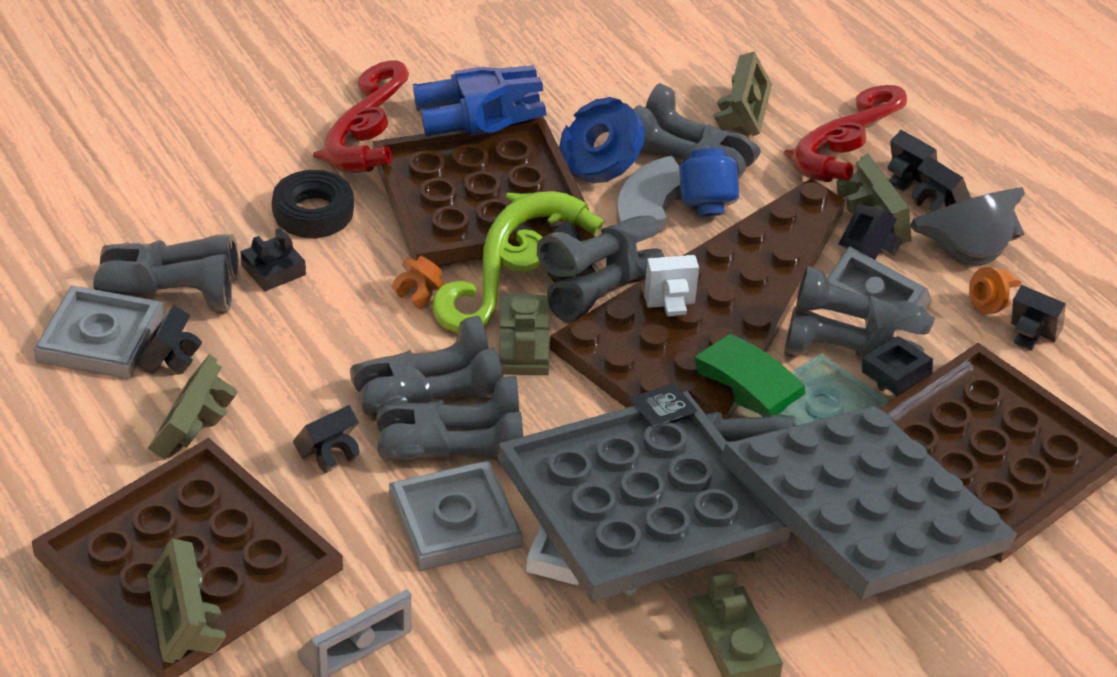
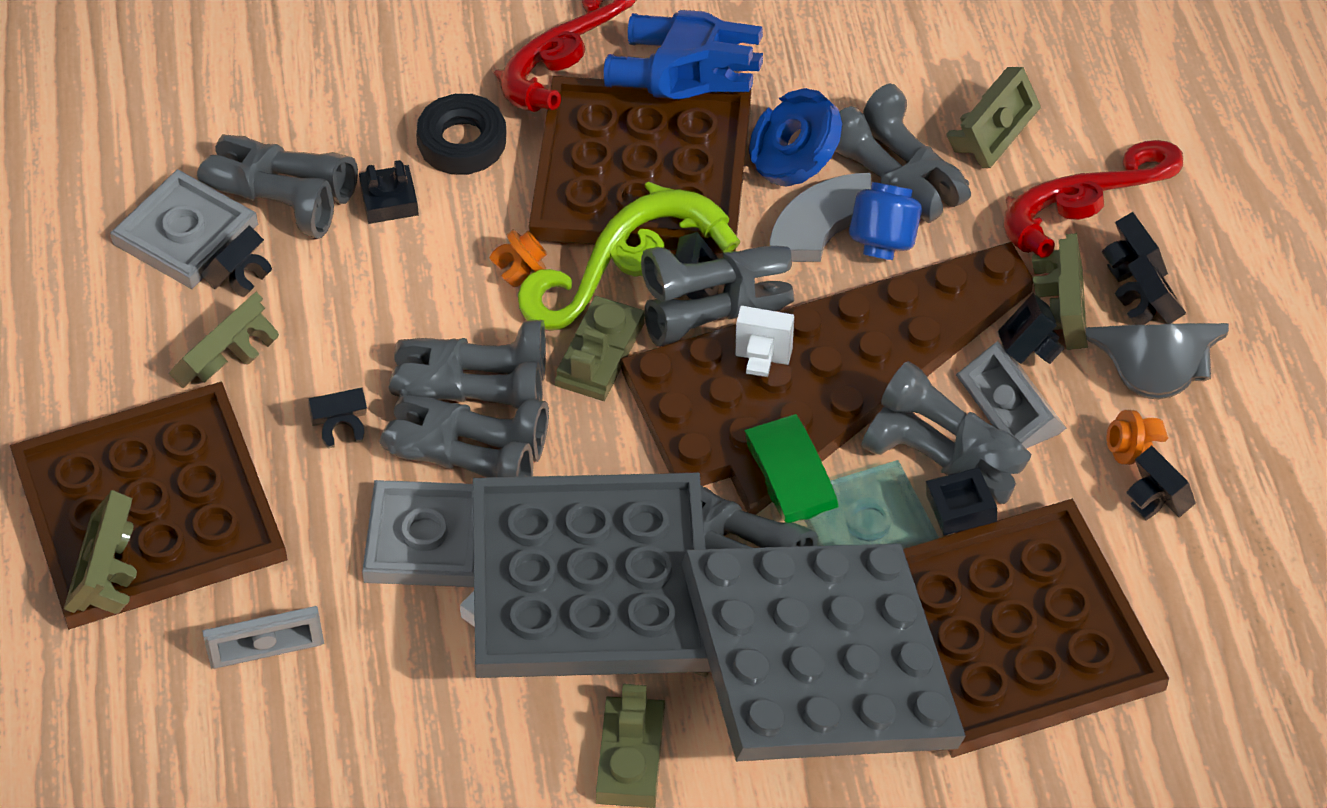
camera: 25 degrees right, 10 degrees up
black sticker [630,383,698,426] -> none

